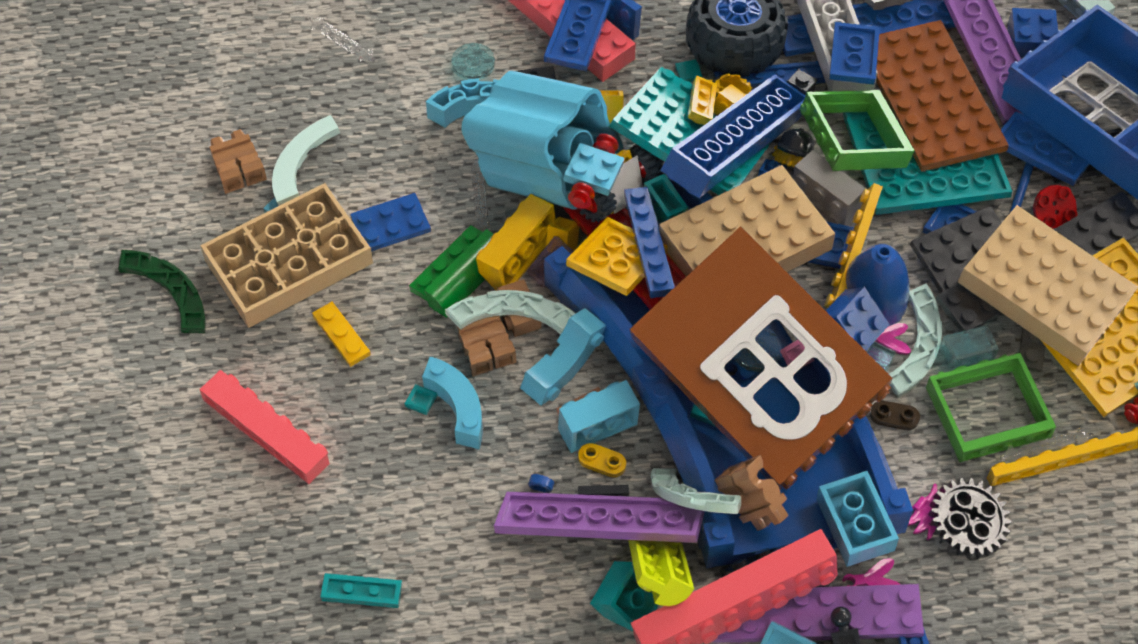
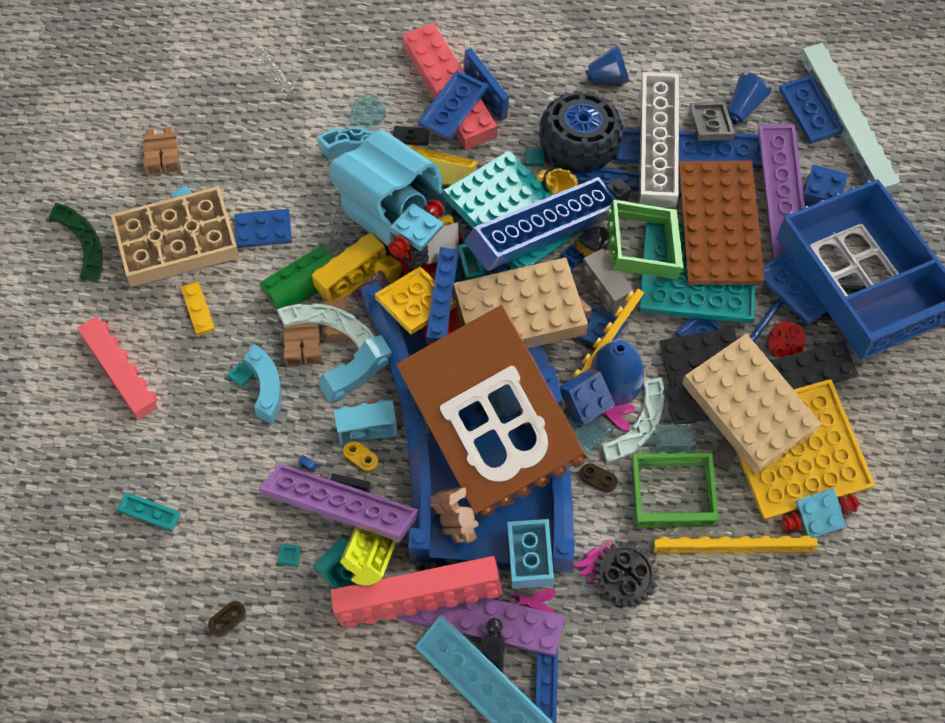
camera: 15 degrees right, 5 degrees up
light aqua tile [272,115,340,206] -> none
light aqua tile [651,468,742,514] -> none
yellow plate [688,76,717,125] -> none
yellow brick [713,84,746,116] -> none
blue plate [829,22,880,85] -> none
none -> teal tile [278,544,301,567]

